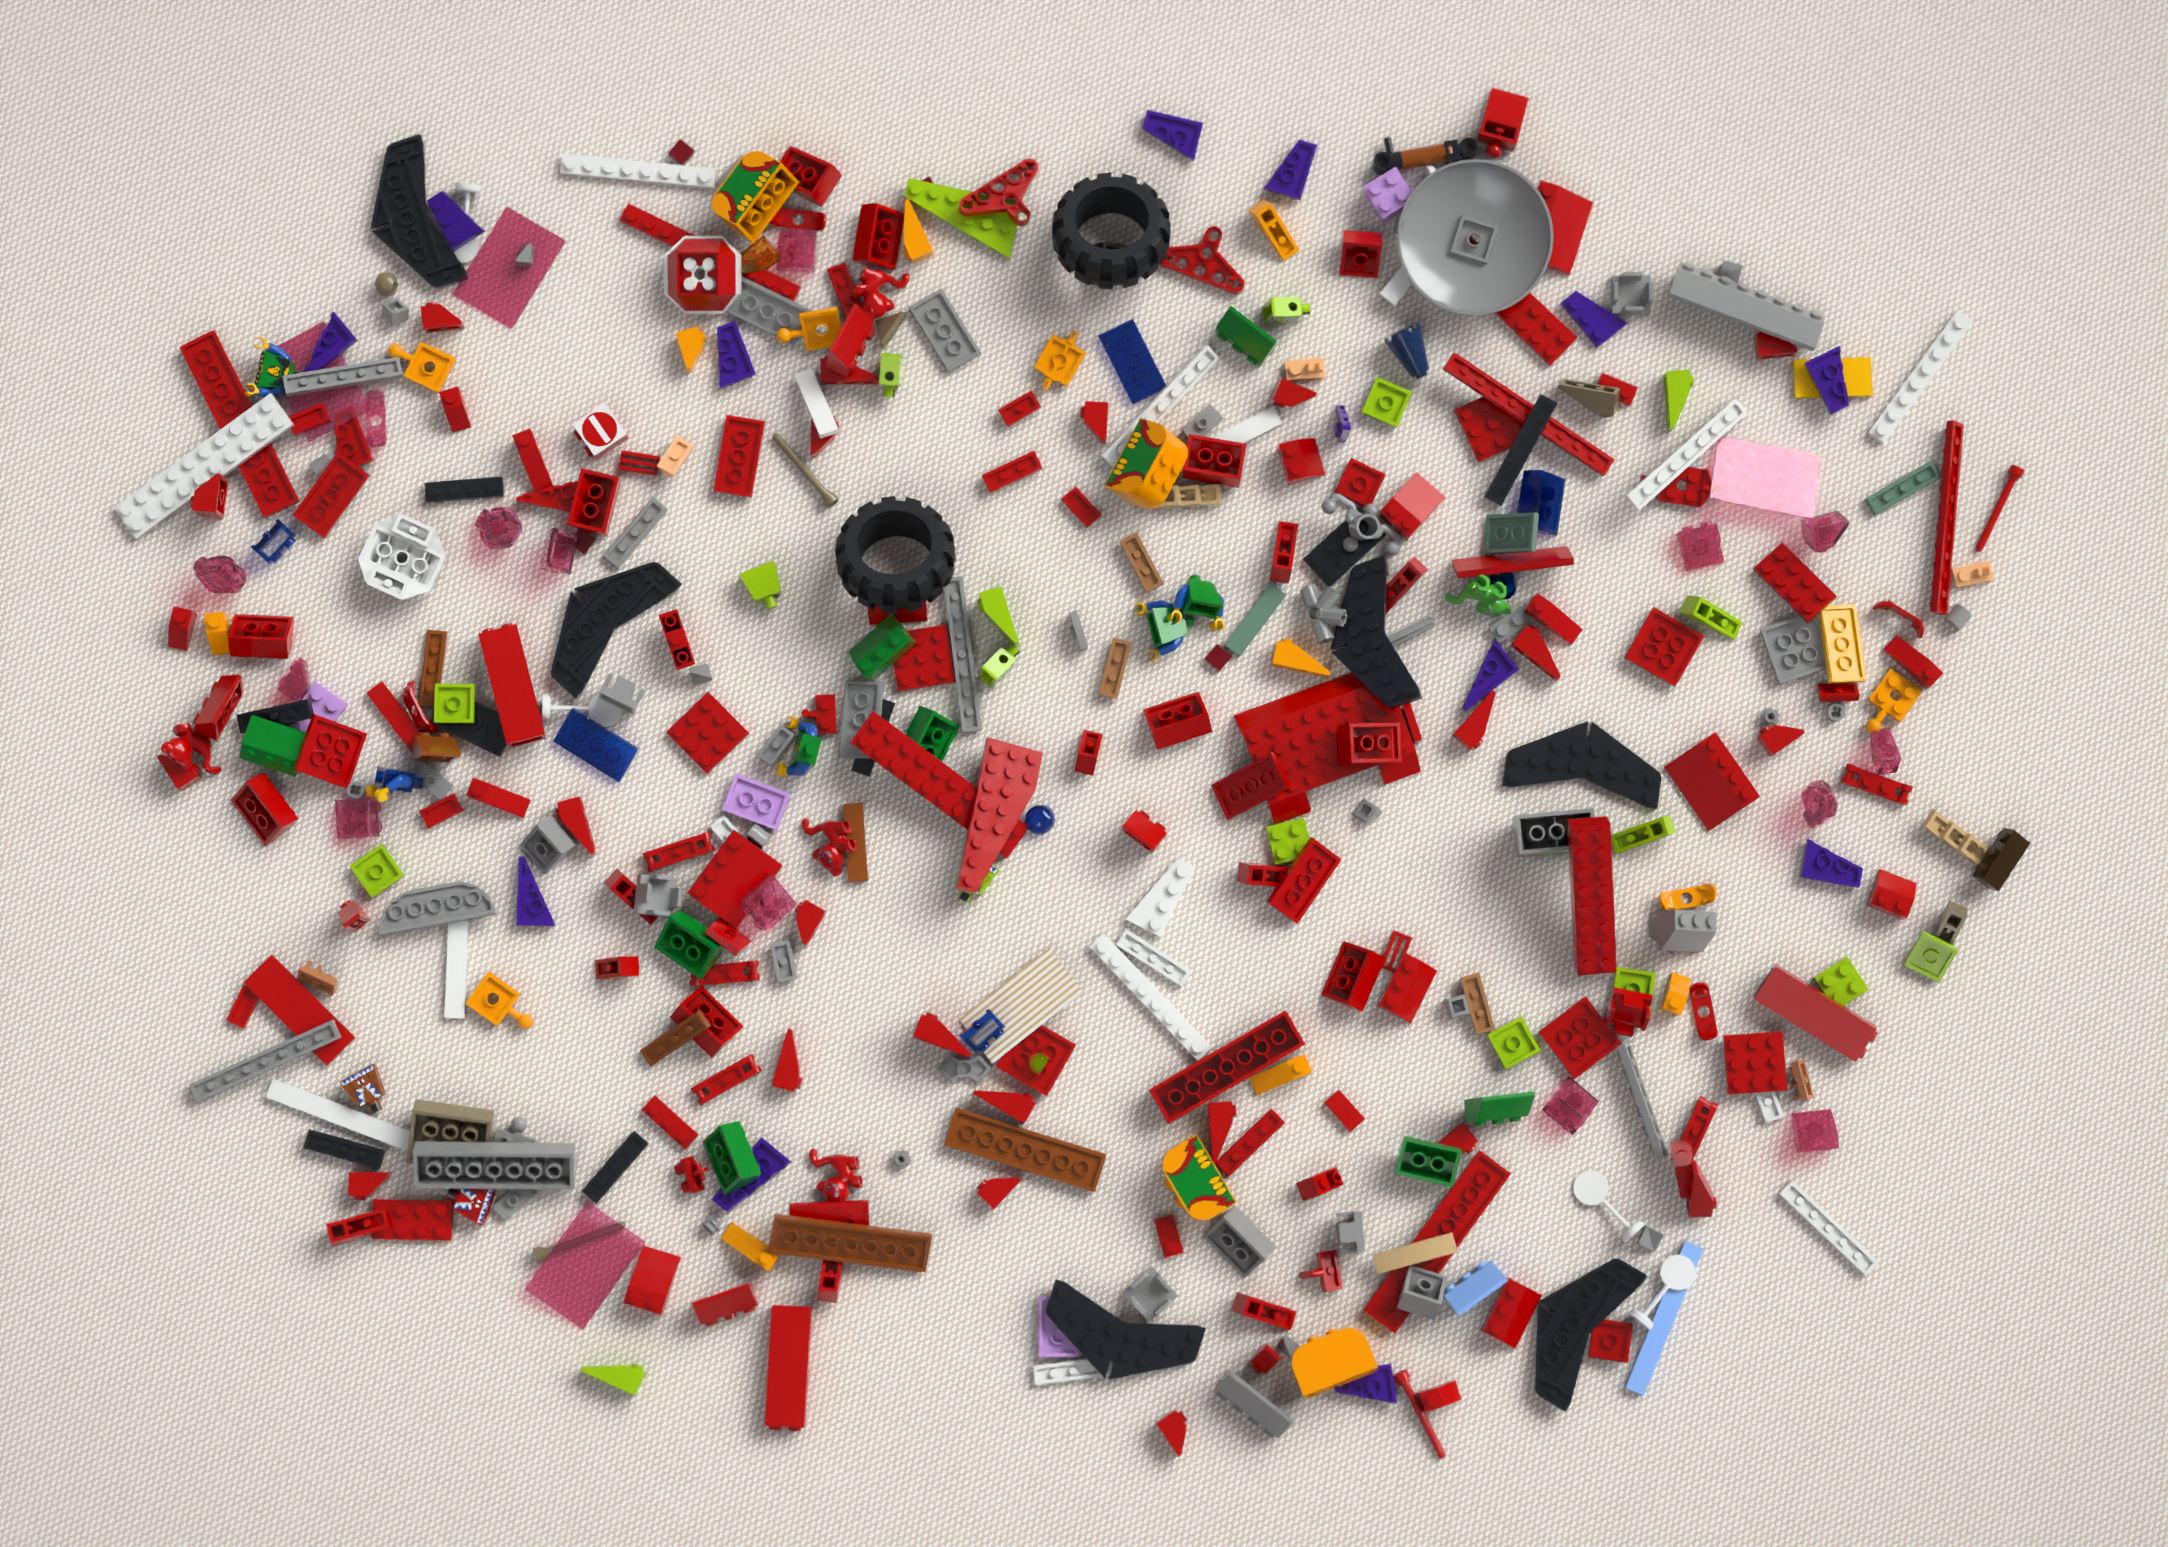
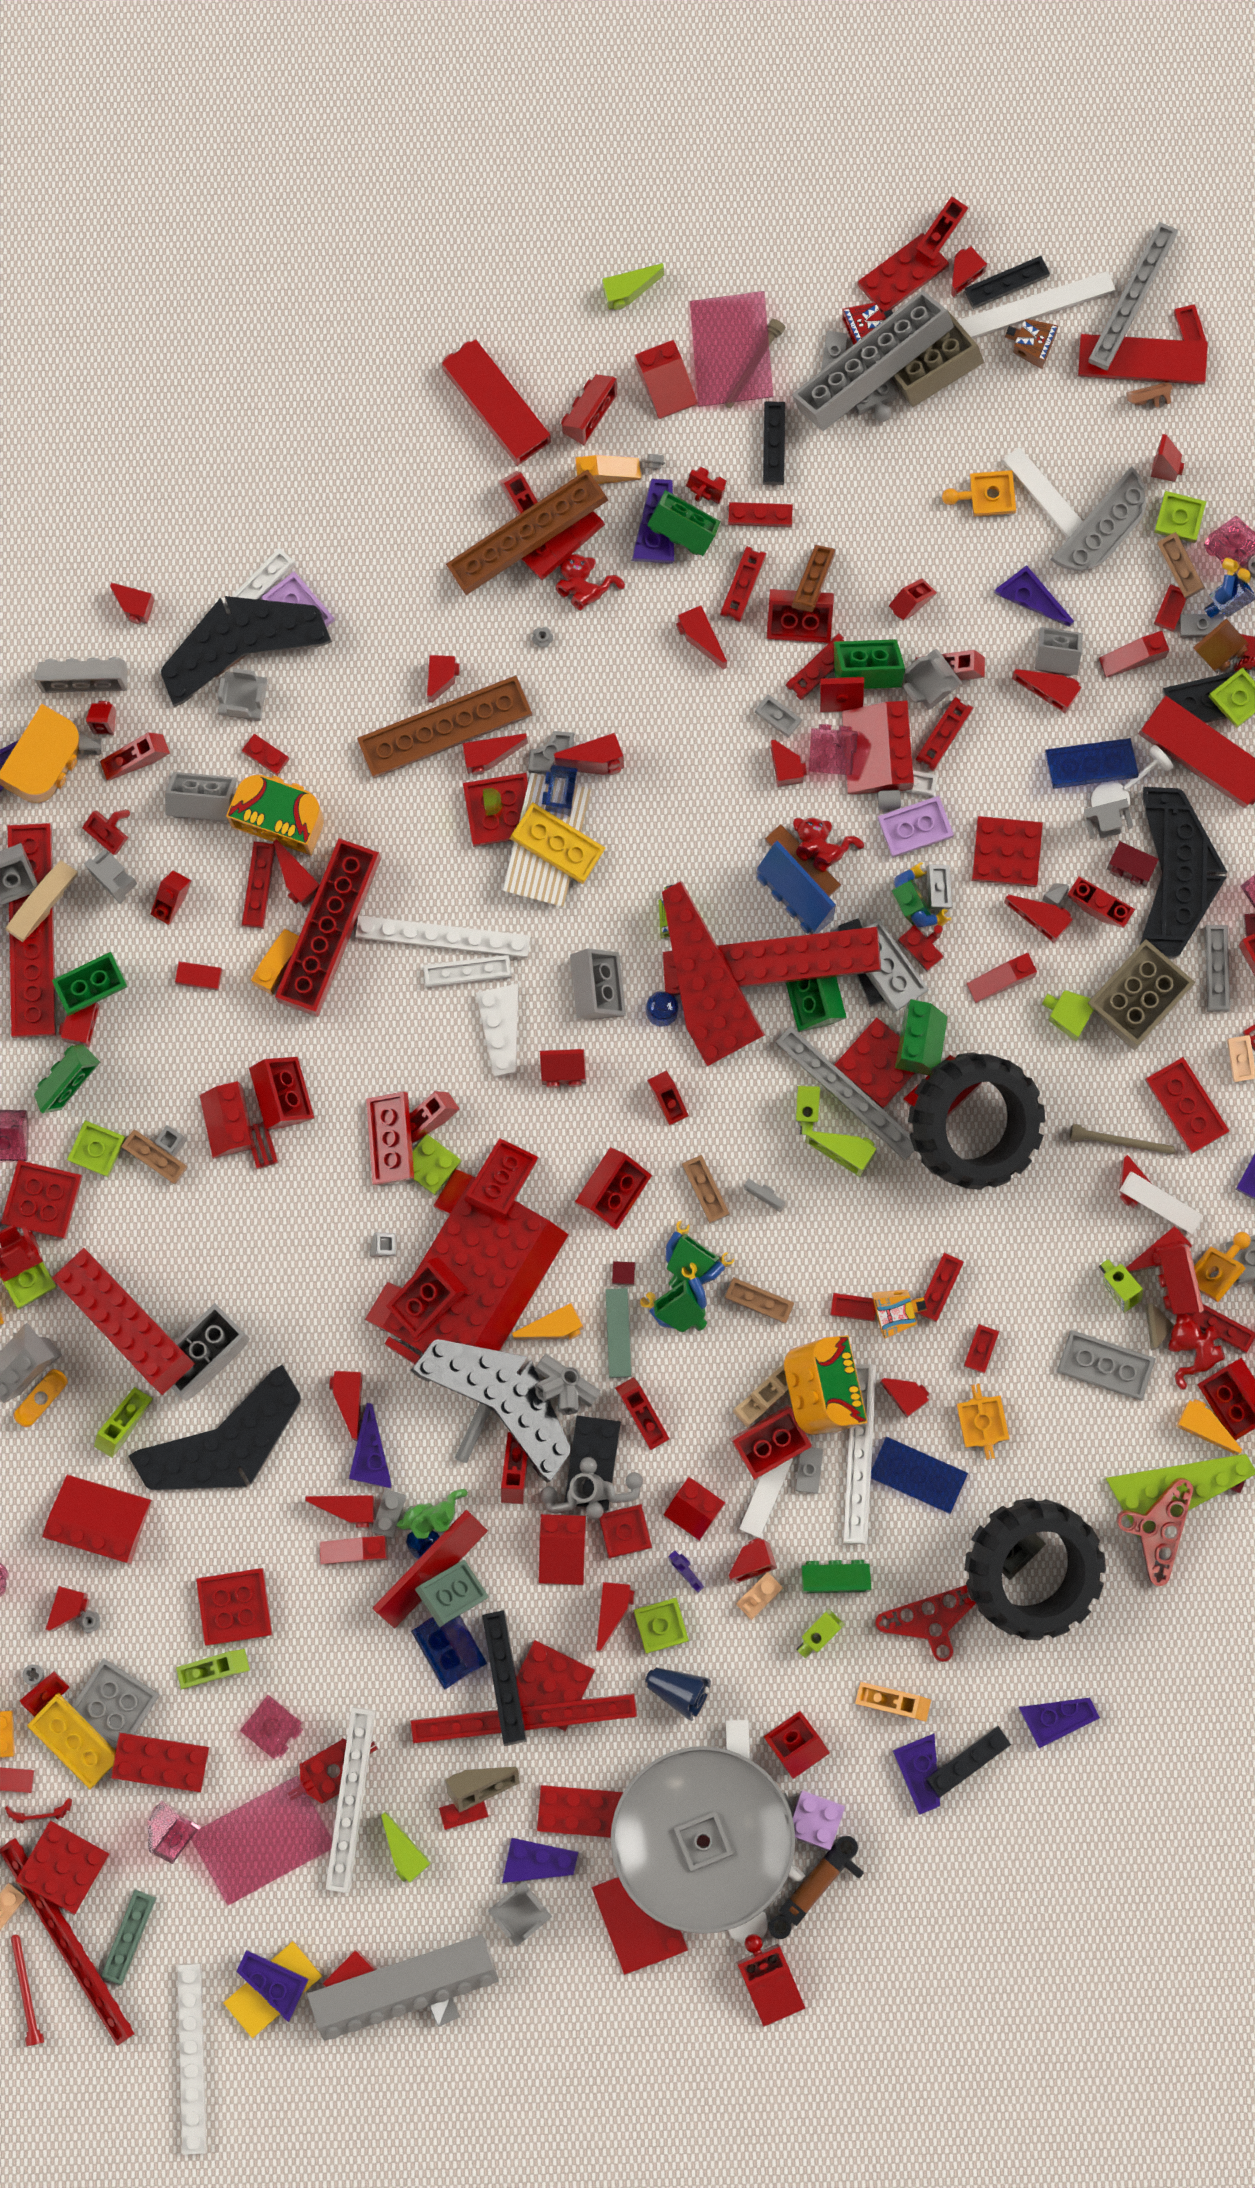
camera: 150 degrees right, 5 degrees down
none -> red plate [15,1820,109,1916]
none -> yellow tile [509,802,605,885]
none -> light grey slope [570,948,626,1020]
none -> red slope [596,1582,635,1652]
none -> blue slope [756,841,836,934]
none -> torso [871,1290,927,1338]
none -> black plate [925,1726,1011,1798]
none -> red slope [967,953,1037,1003]
none -> red slope [1004,894,1073,943]
none -> dark tan slope [1088,939,1196,1051]
none -> dark red brick [1107,841,1159,887]
none -> medium nougat plate [1157,532,1206,599]

